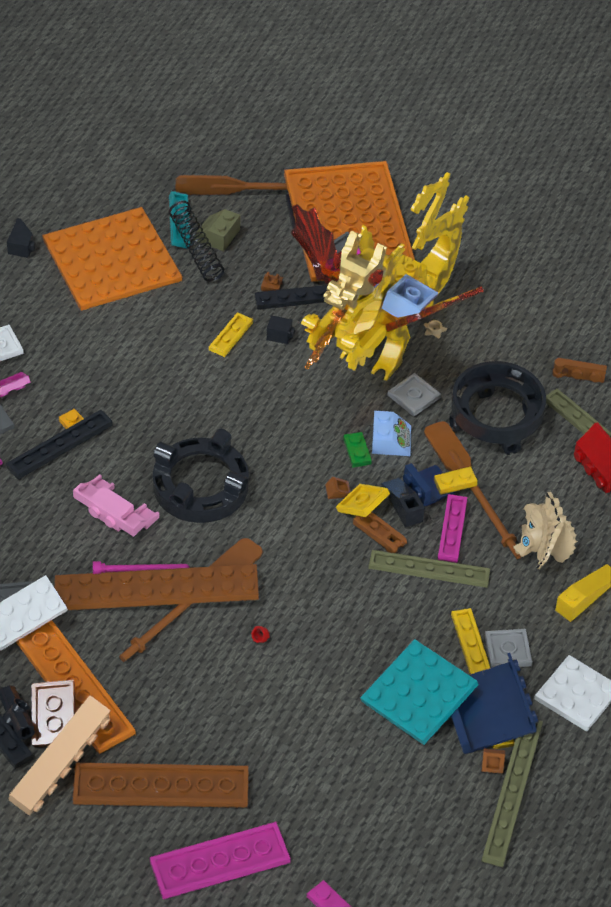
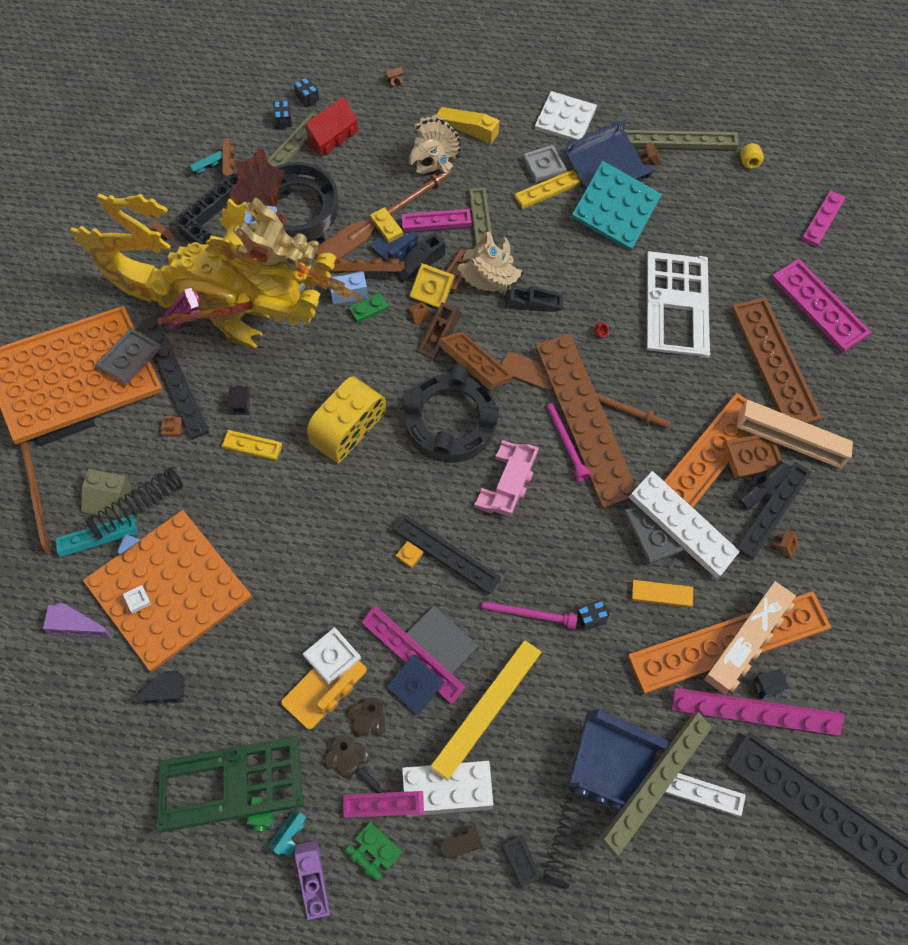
camera: 105 degrees left, 15 degrees up
none -> medium lavender slope [43,603,111,638]
none -> medium blue slope [117,534,141,555]
none -> white plate [123,585,152,614]
none -> dark orange tile [150,220,174,240]
none -> black beam [175,173,244,245]
none -> teal plate [187,151,223,174]
none -> yellow brick [307,376,386,464]
none -> dark orange plate [332,258,405,271]
none -> reddish brown slope [418,302,462,359]
none -> dark orange plate [438,332,513,390]
none -> tan piece [457,232,525,293]
none -> black slope [505,285,563,312]
none -> white door [647,251,710,358]
none -> yellow head [740,143,764,169]

